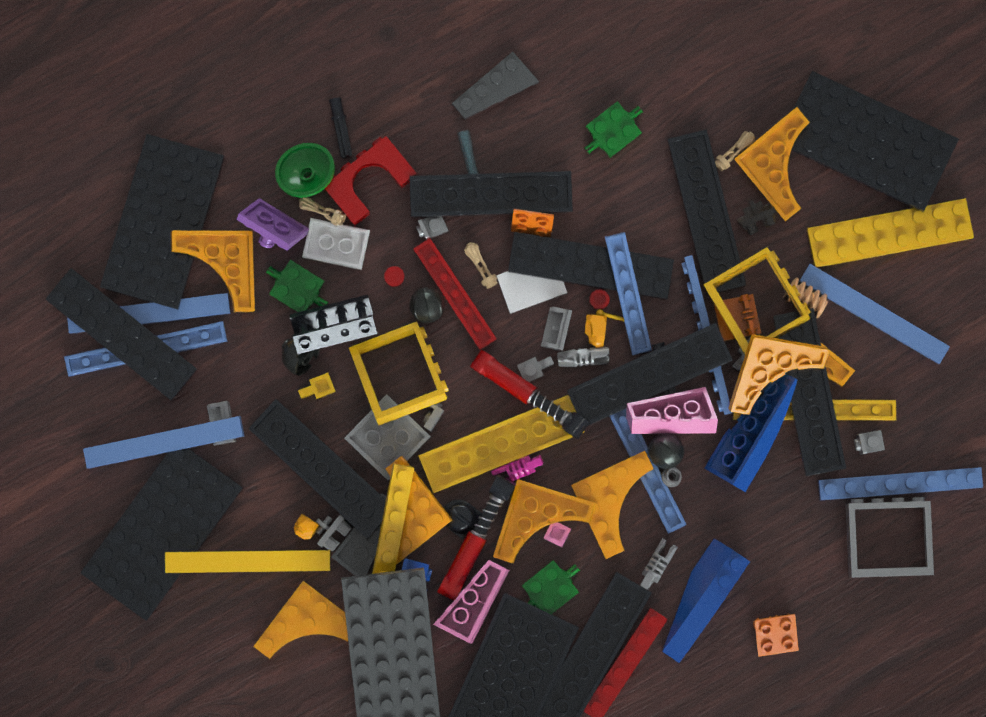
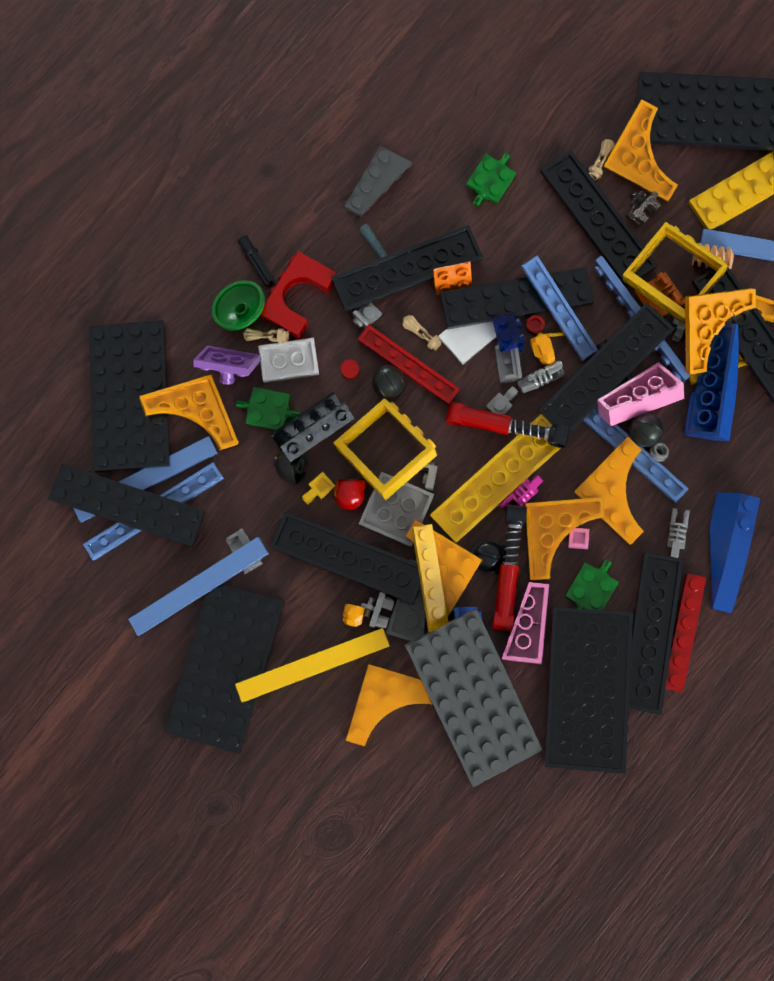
camera: 15 degrees left, 5 degrees down
none -> red helmet [334,479,366,510]
none -> clear blue bracket [492,311,526,352]

